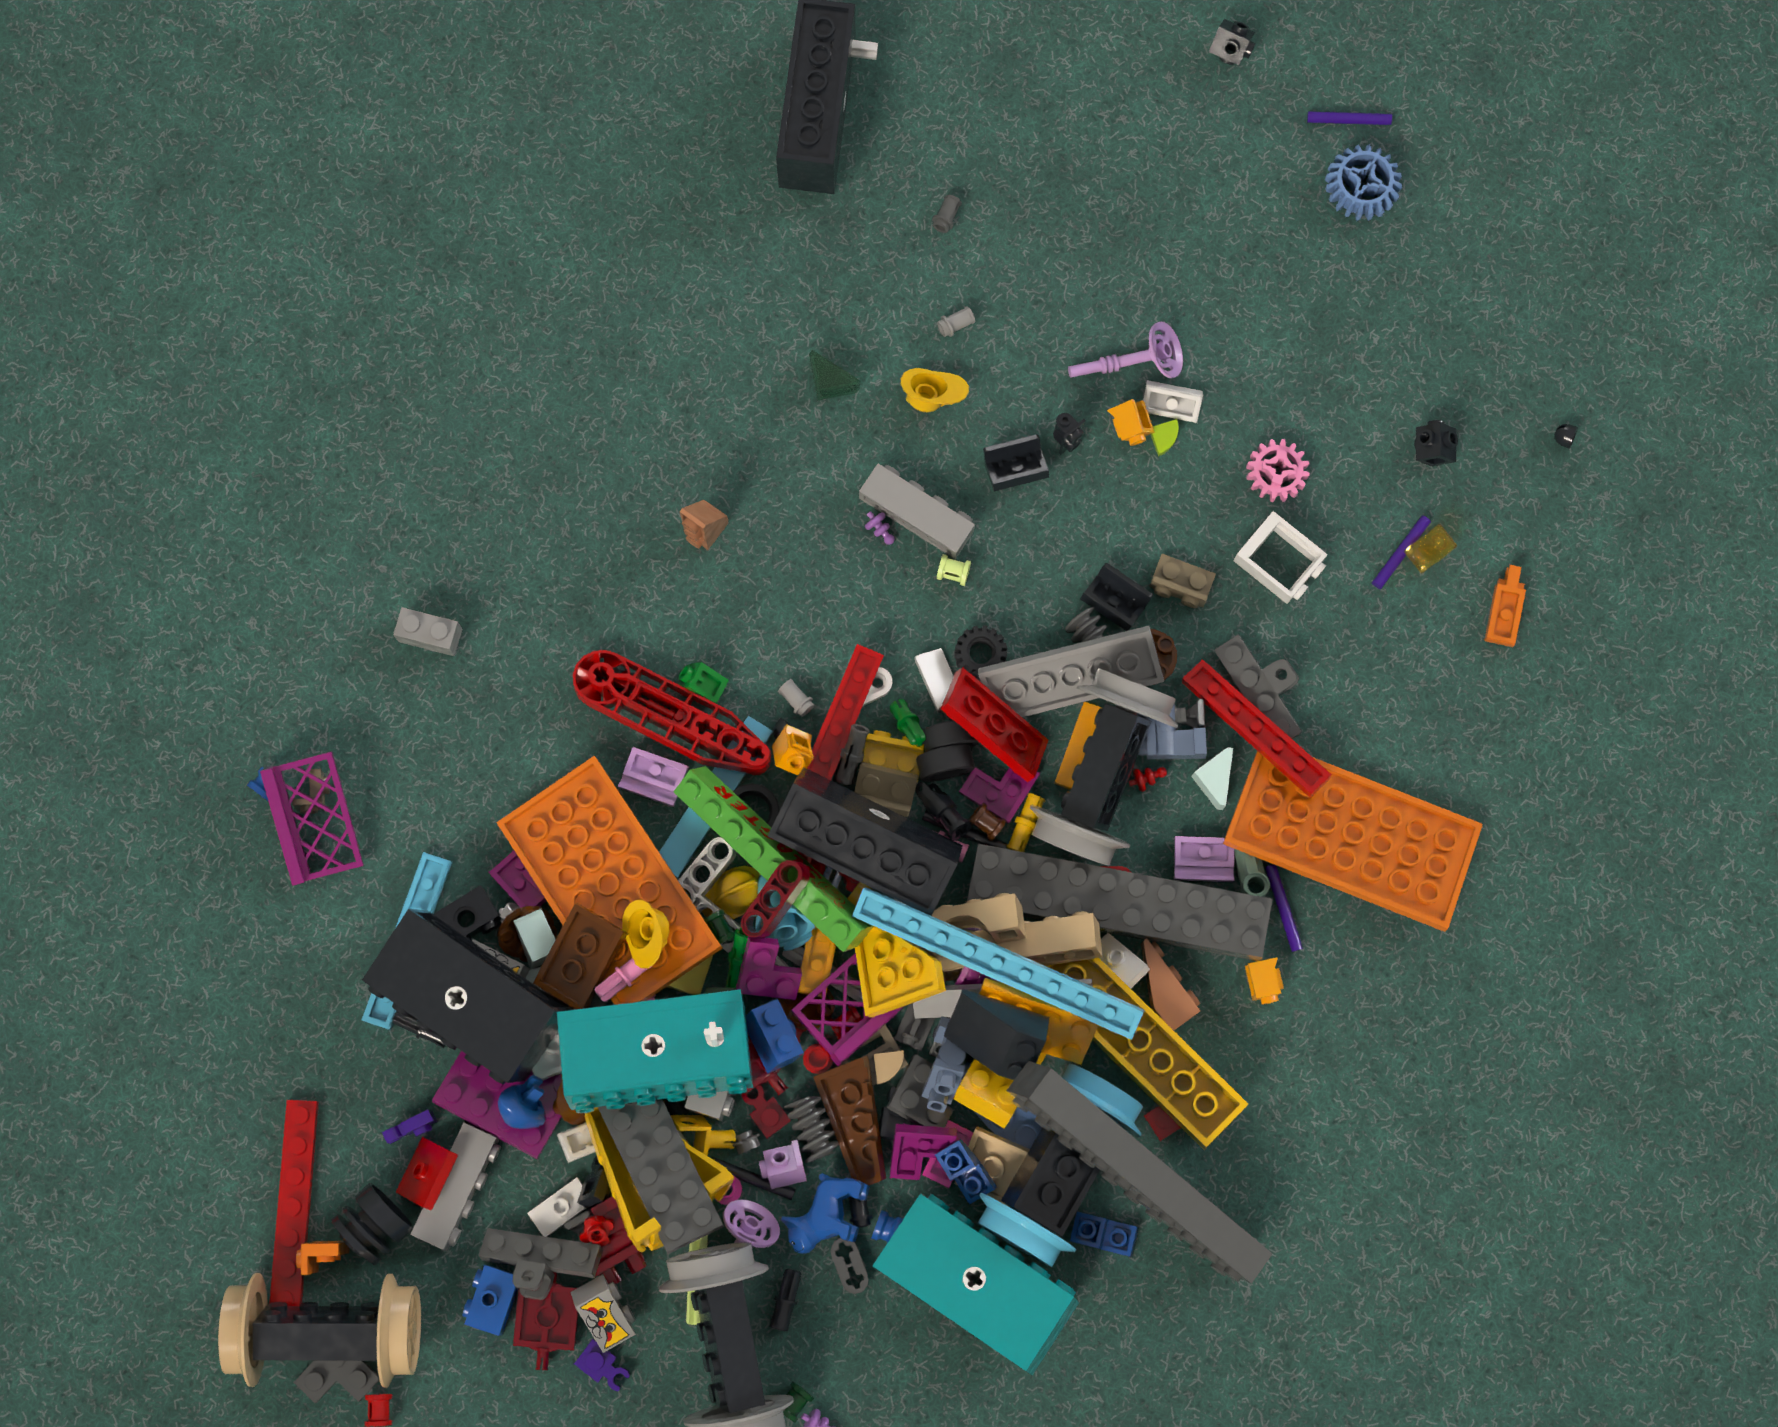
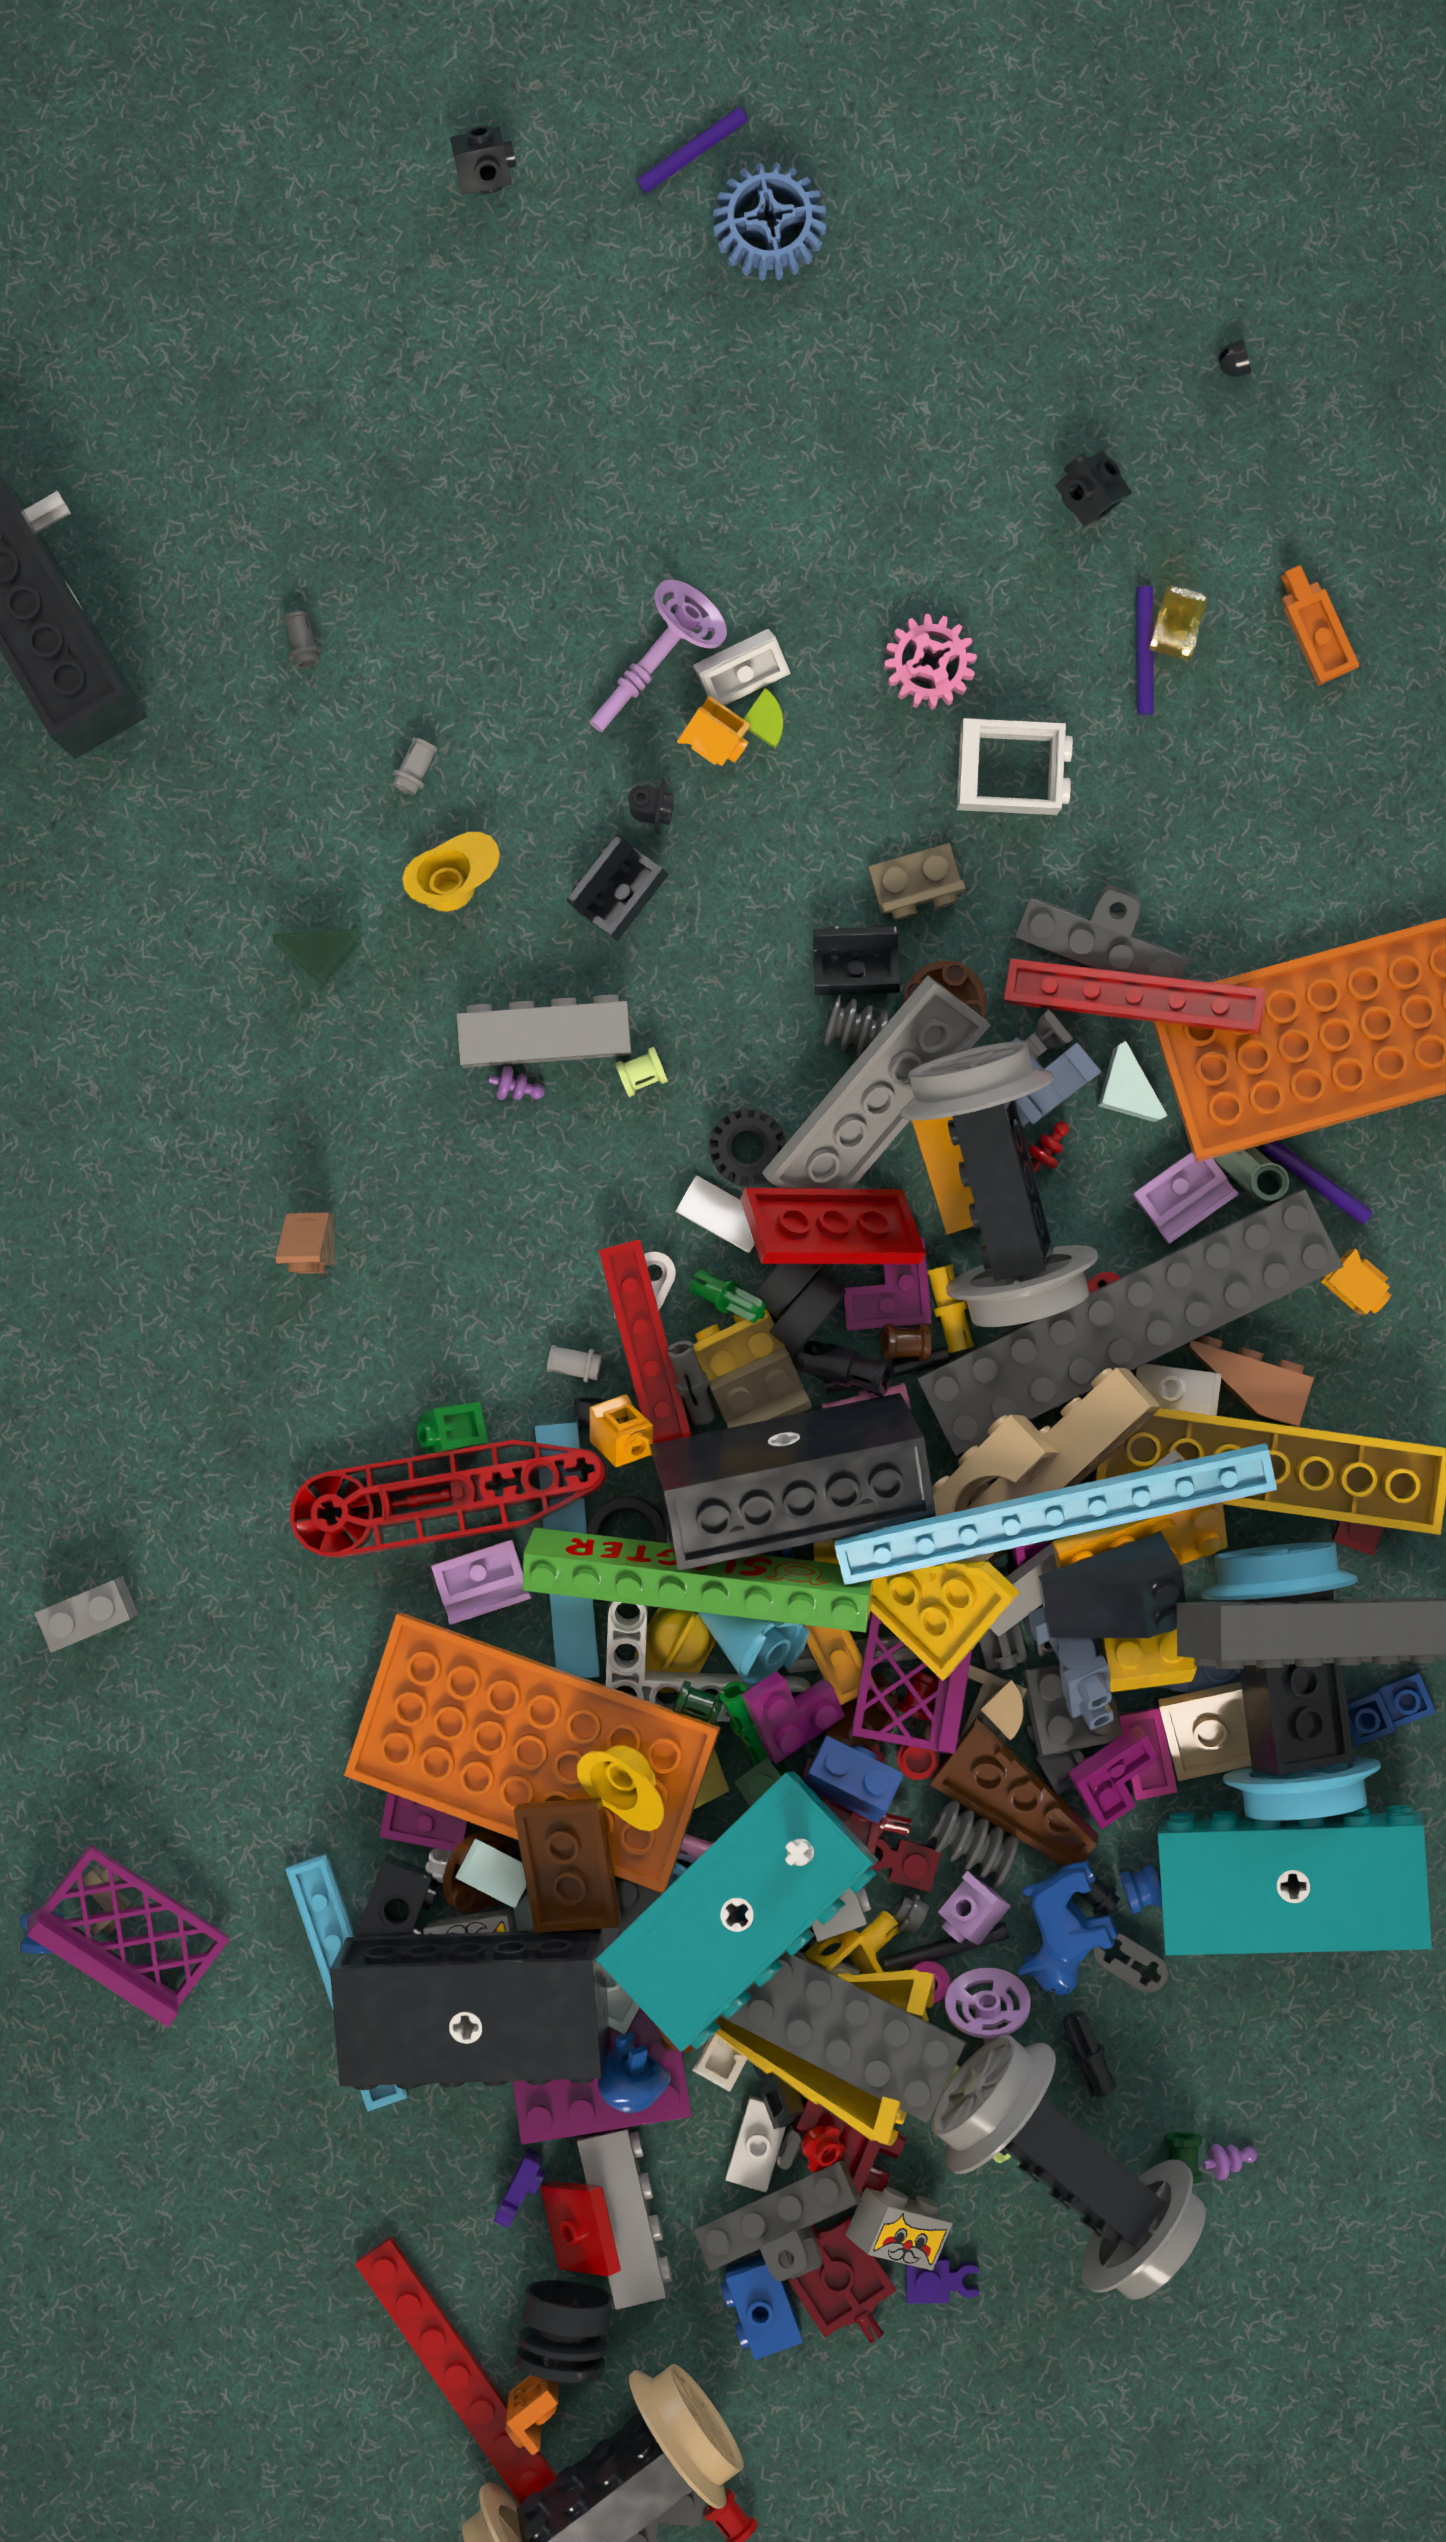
camera: 40 degrees left, 10 degrees up
bright pink axle [594,958,652,1002] -> none
dark red beam [741,860,810,938] -> none
blue slope [935,1139,997,1204] -> none

